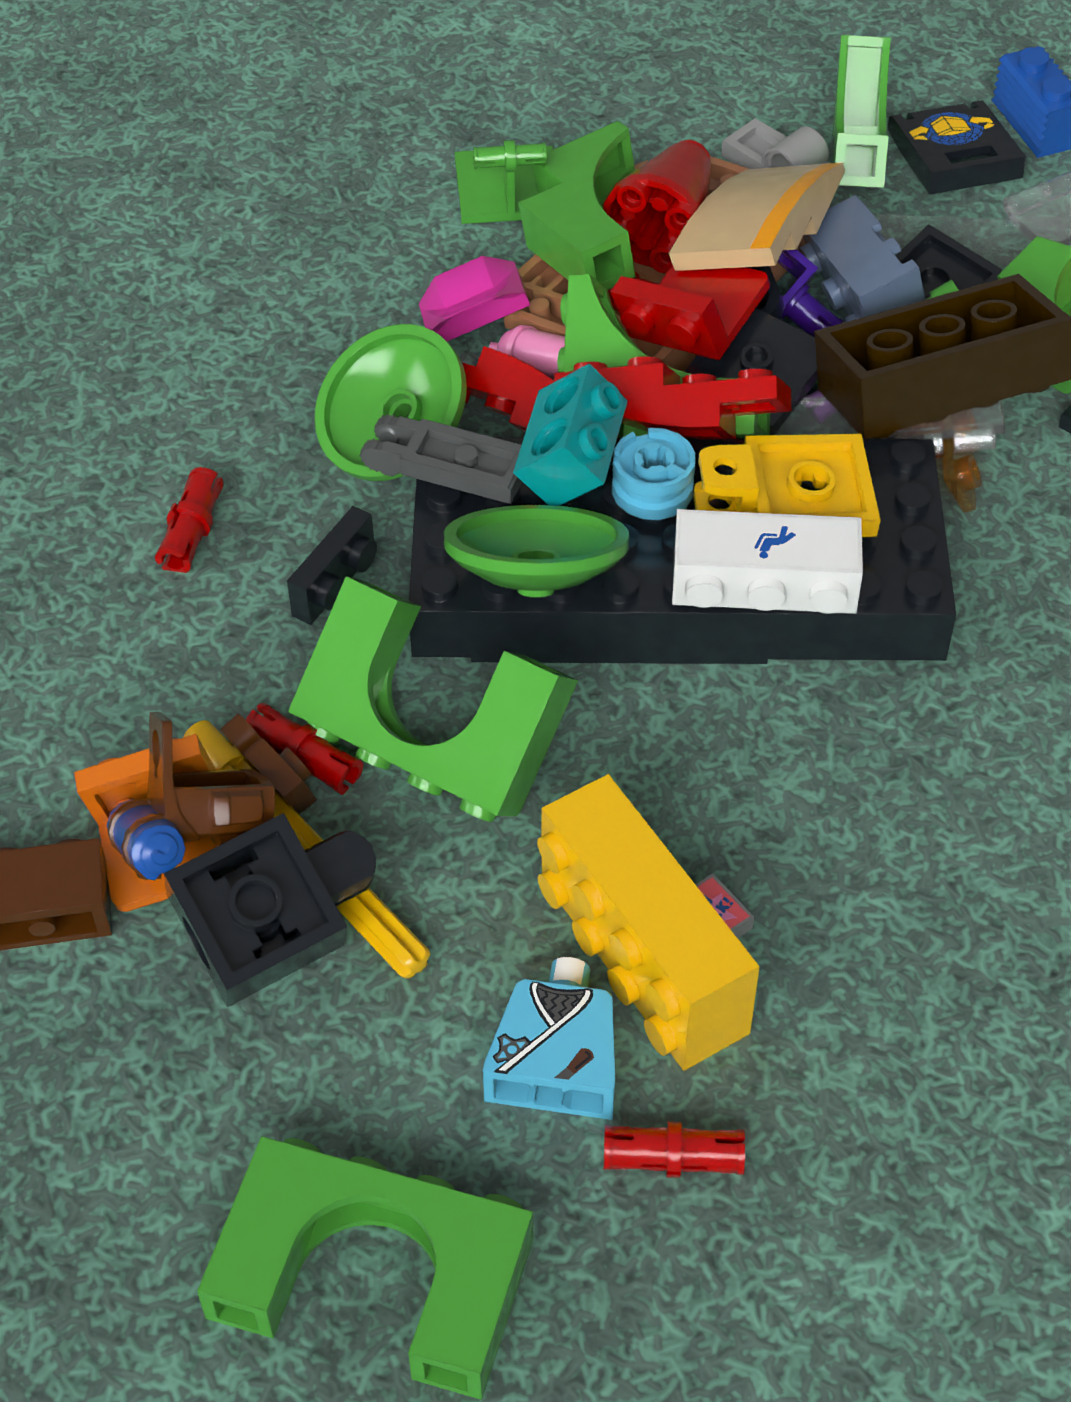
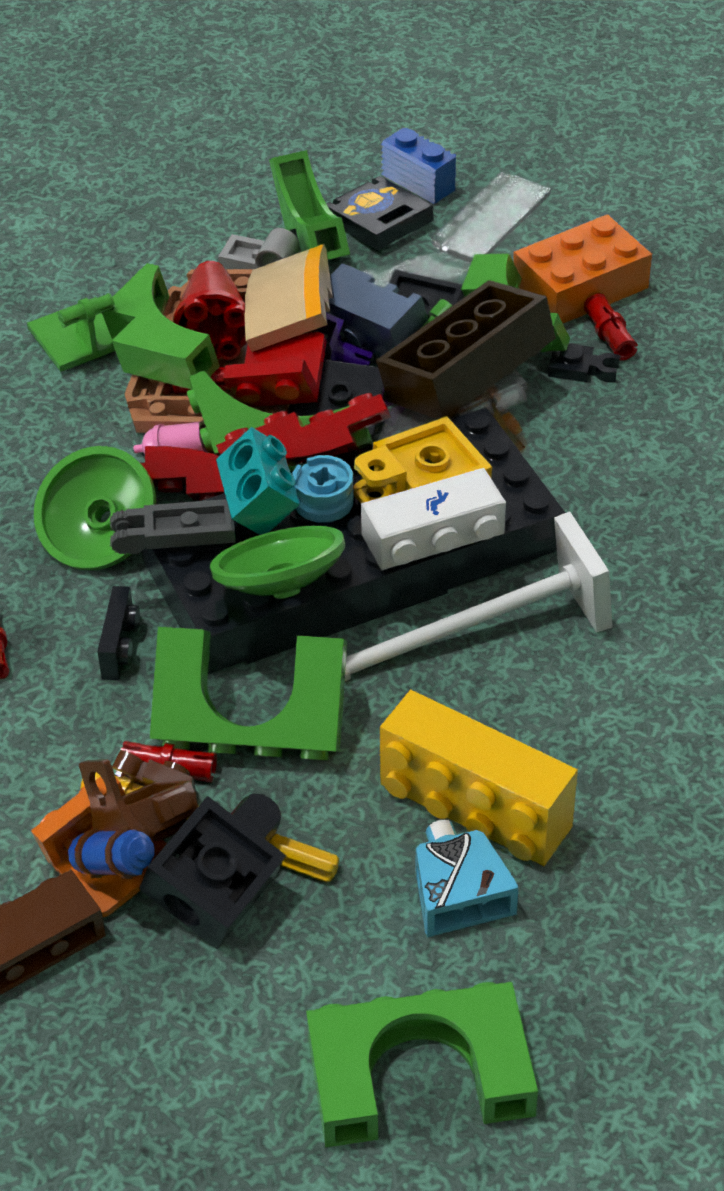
camera: 25 degrees left, 5 degrees down
dark pink slope [419,256,530,341] -> none
red pin [603,1121,745,1178] -> none
none -> white tile [345,512,612,681]

